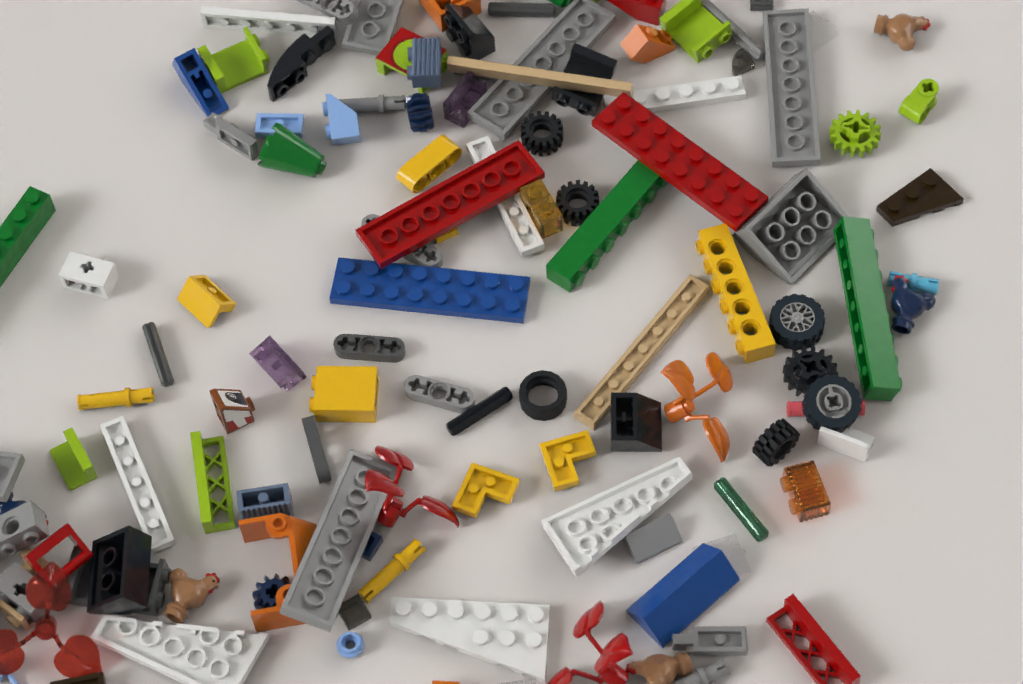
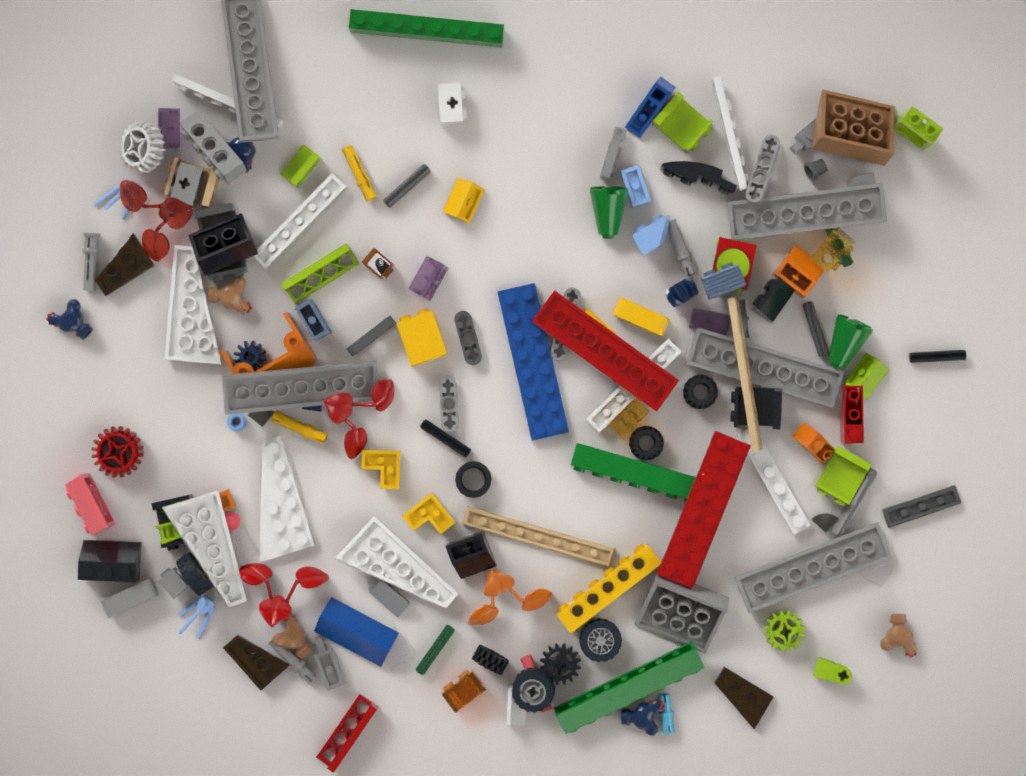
camera: 65 degrees right, 30 degrees up
red tile [23,523,93,589] -> none

